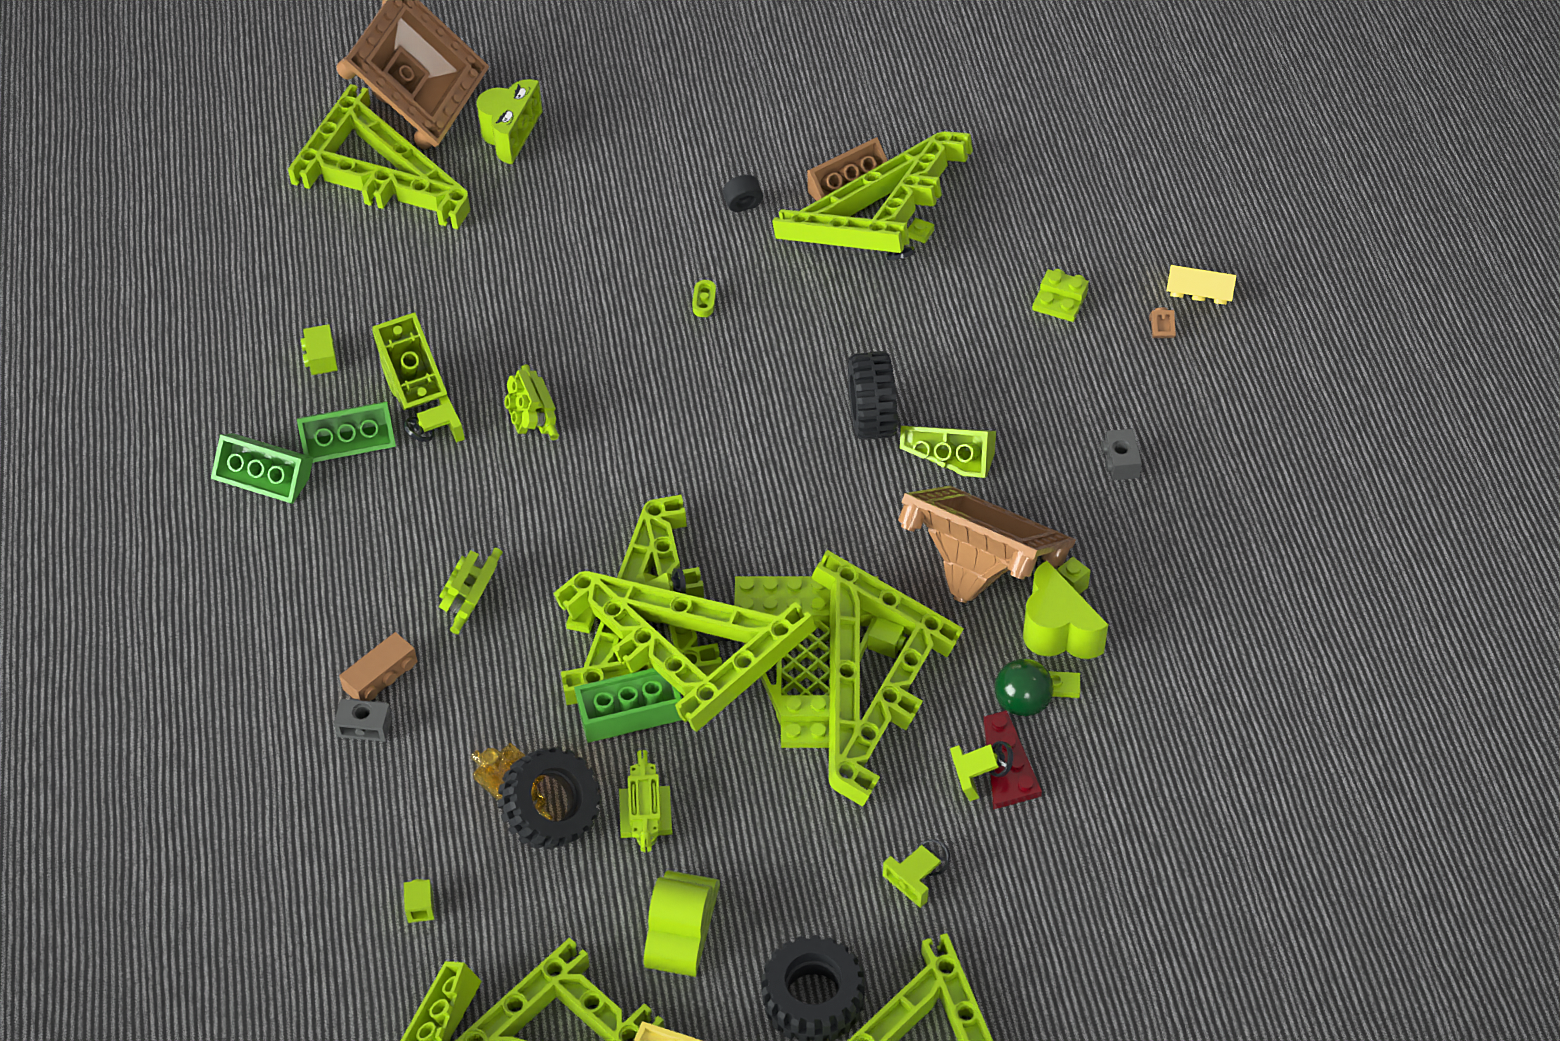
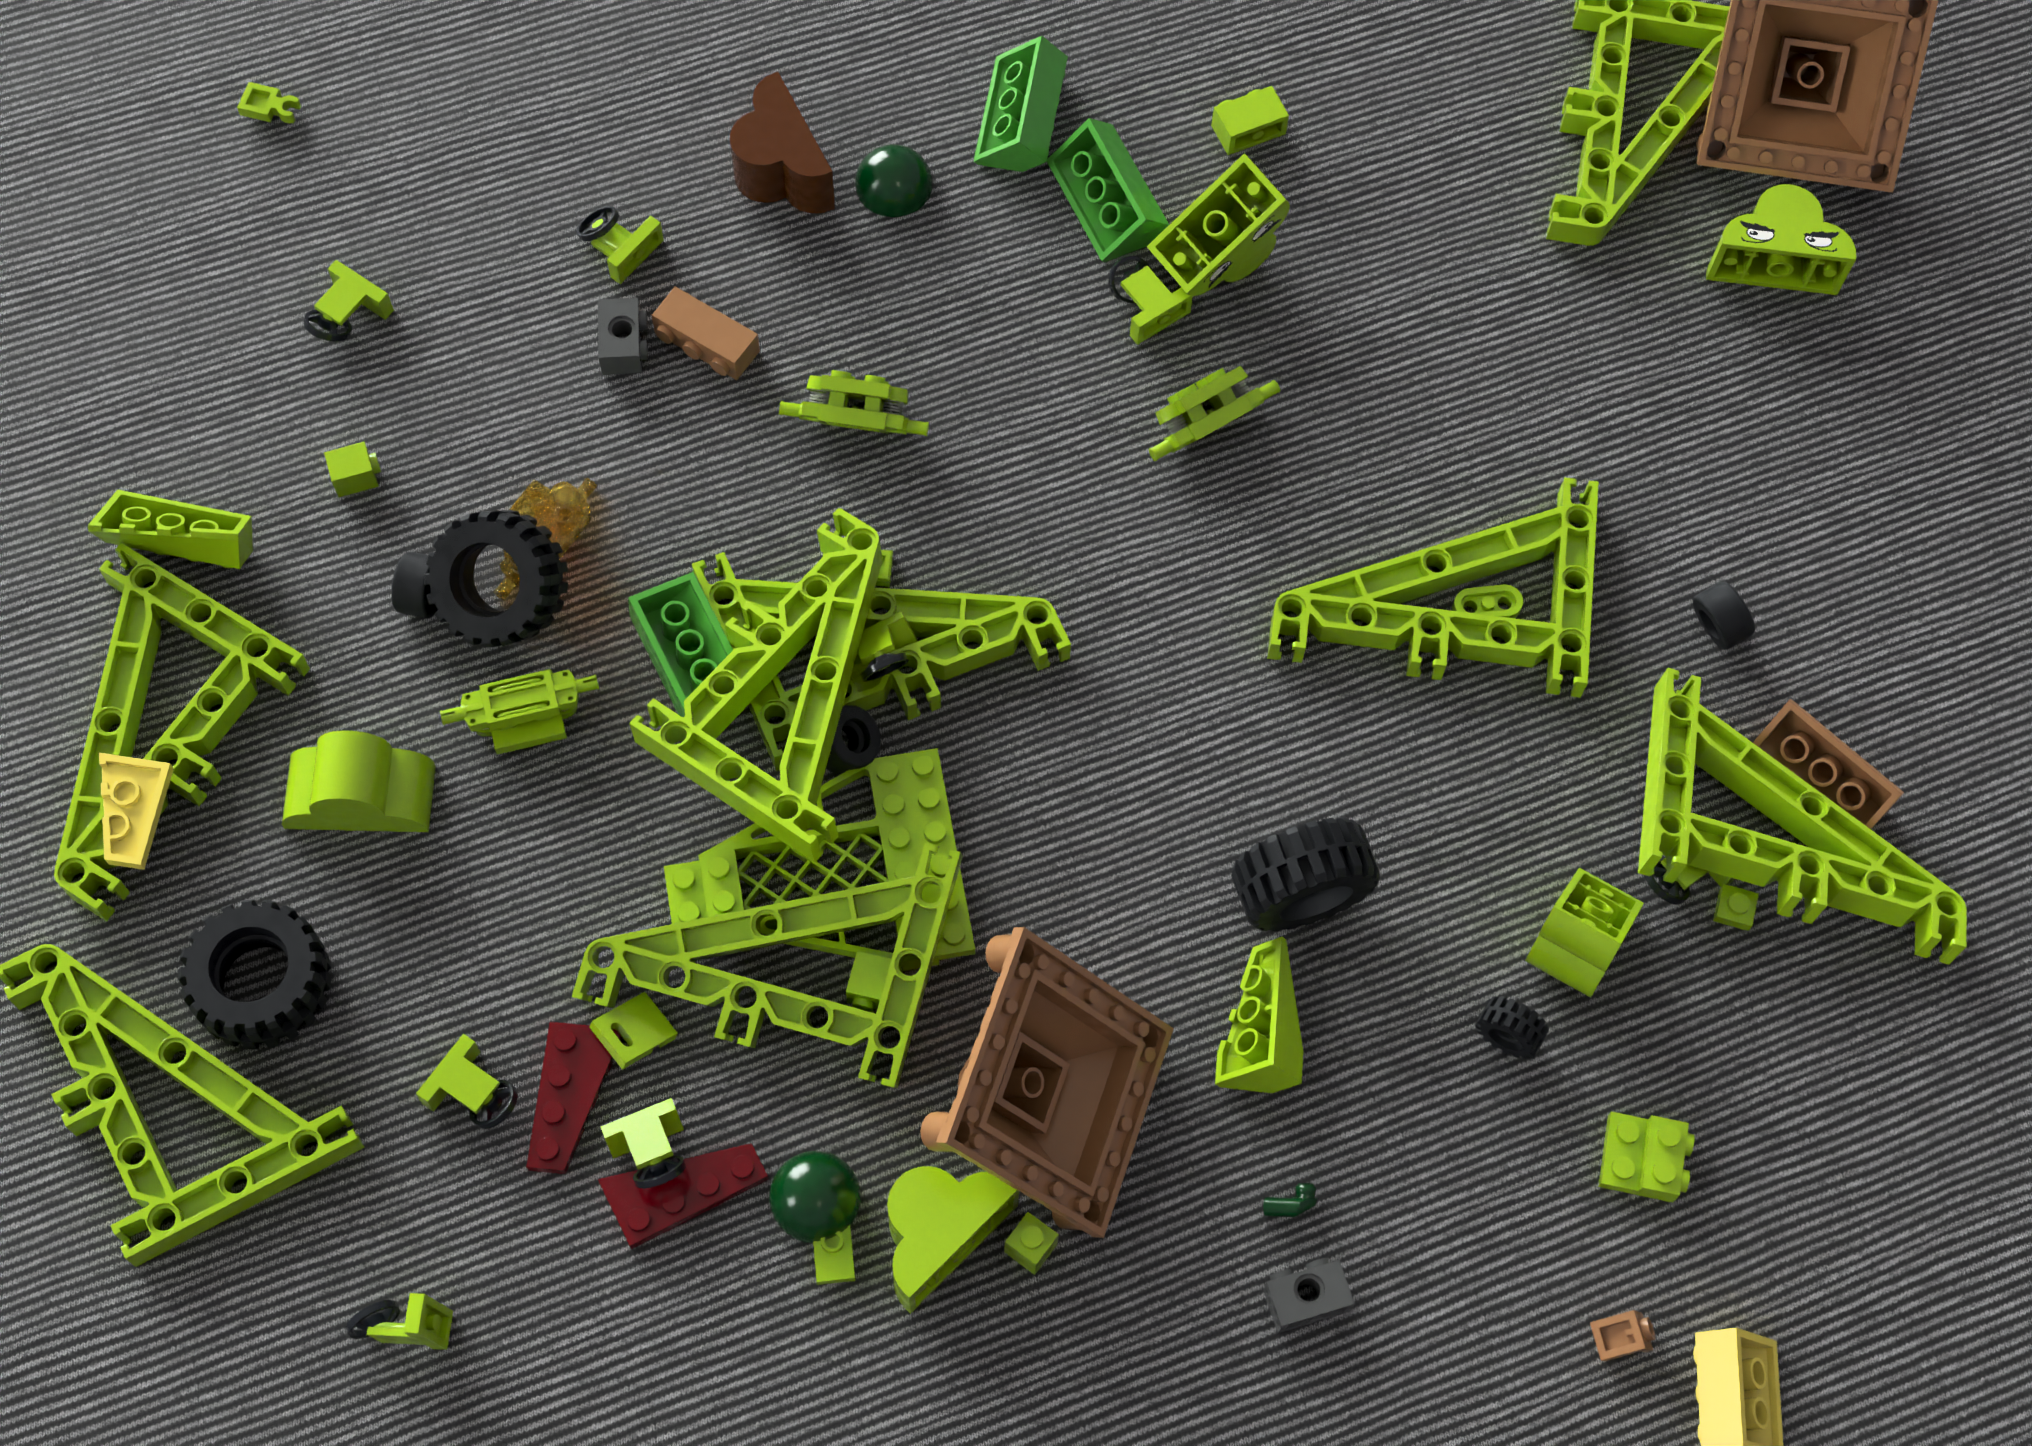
camera: 75 degrees right, 15 degrees up
none -> lime plate [237,82,301,123]
none -> lime piece [303,260,394,342]
none -> lime piece [346,1293,453,1350]
none -> black tyre [391,552,438,618]
none -> dark red wing [526,1022,623,1174]
none -> lime piece [576,205,664,285]
none -> lime piece [589,992,678,1070]
none -> reddish brown brick [729,71,835,214]
none -> dark green piece [855,144,933,217]
none -> dark green arm [1263,1183,1318,1217]
none -> lime piece [1267,477,1599,698]
none -> black tyre [1475,996,1549,1059]
none -> lime brick [1525,868,1644,998]

